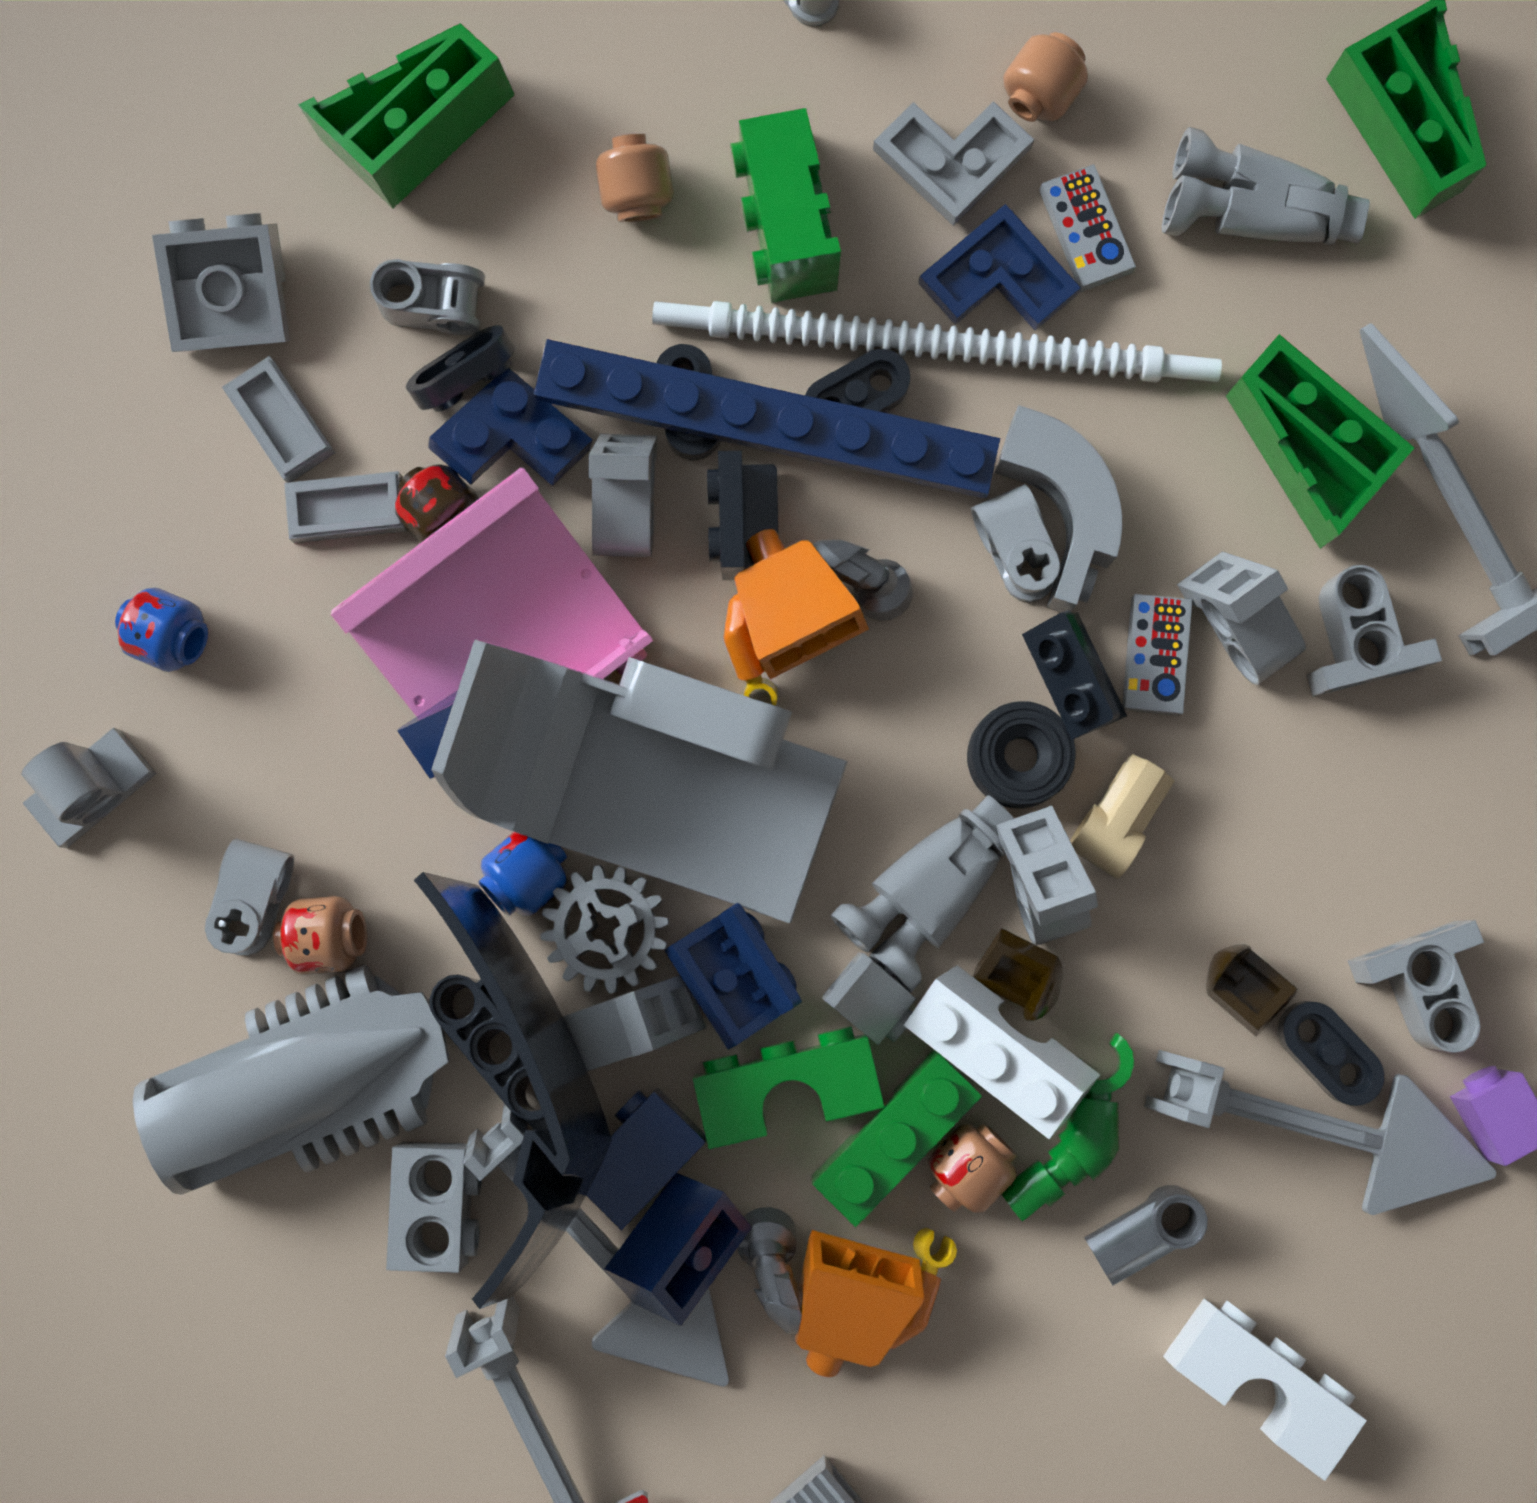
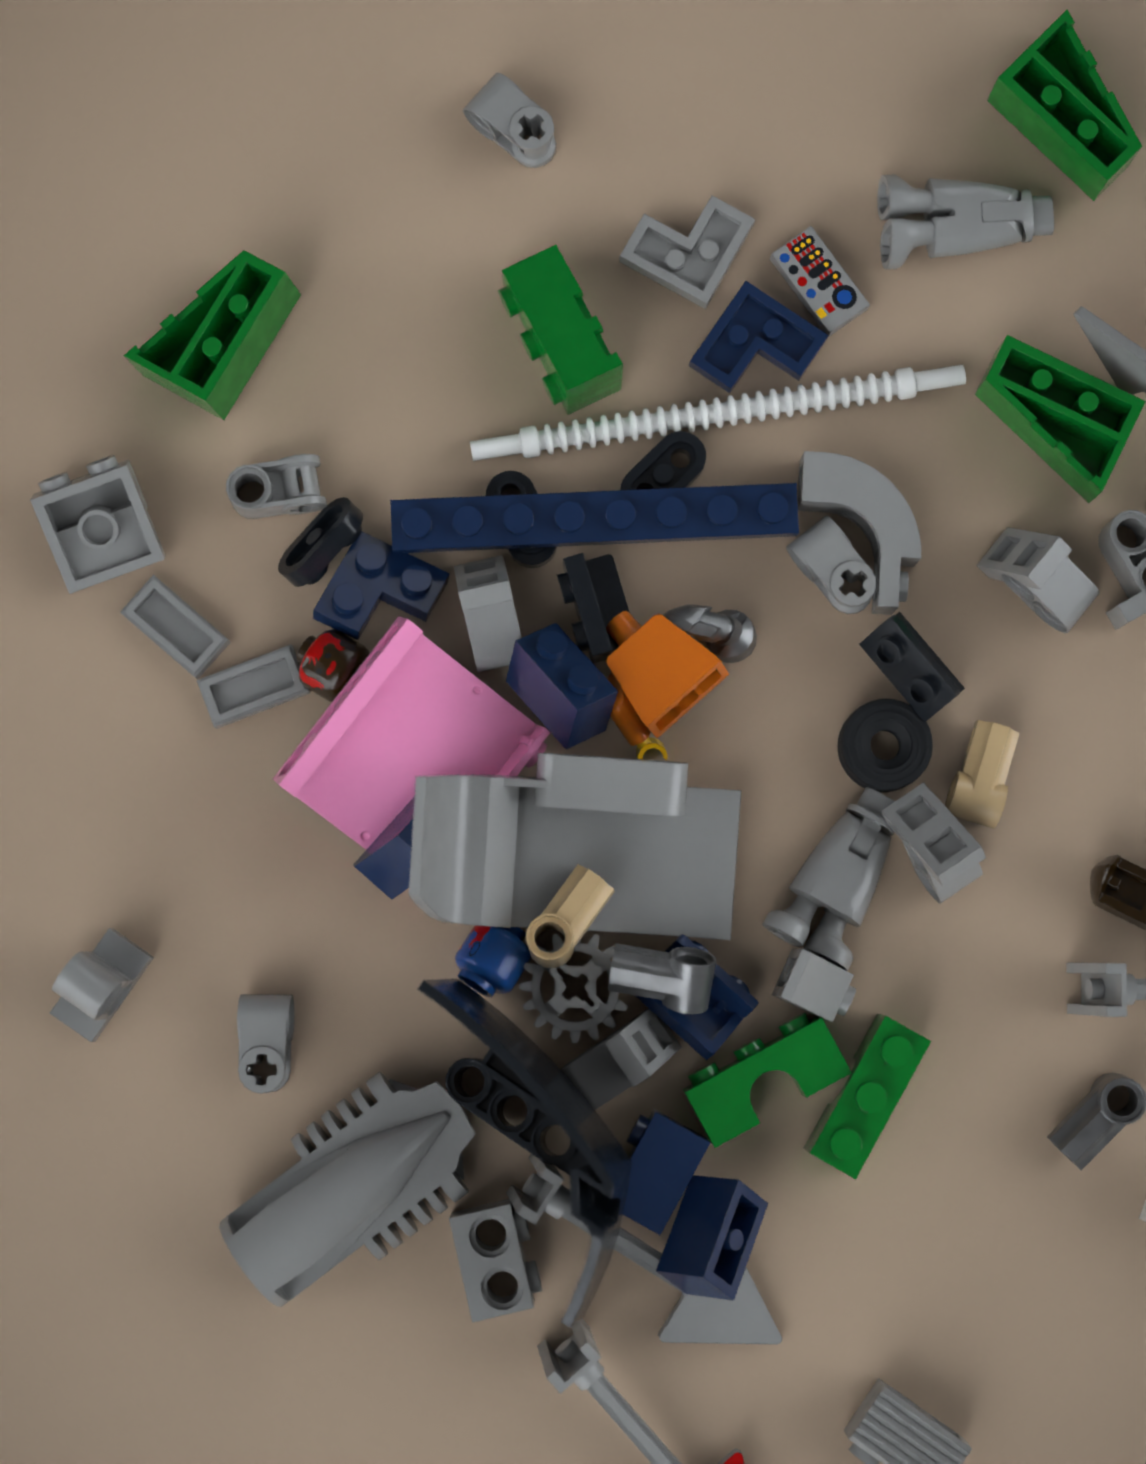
camera: 15 degrees left, 0 degrees up
blue head [115,587,208,672] -> none
nougat head [273,896,367,975] -> none
nougat head [596,134,674,222] -> none
orange torso [738,1207,957,1378] -> none
white arch [904,965,1100,1139] -> none
nougat head [928,1122,1017,1213] -> none
dark brown plate [973,928,1063,1021] -> none
green piece [1001,1033,1134,1222] -> none
nougat head [1003,32,1088,122] -> none
tile [1122,594,1192,716] -> none
none -> dark blue brick [506,623,618,750]
none -> tan piece [526,864,615,968]
none -> flat silver piece [608,943,716,1014]

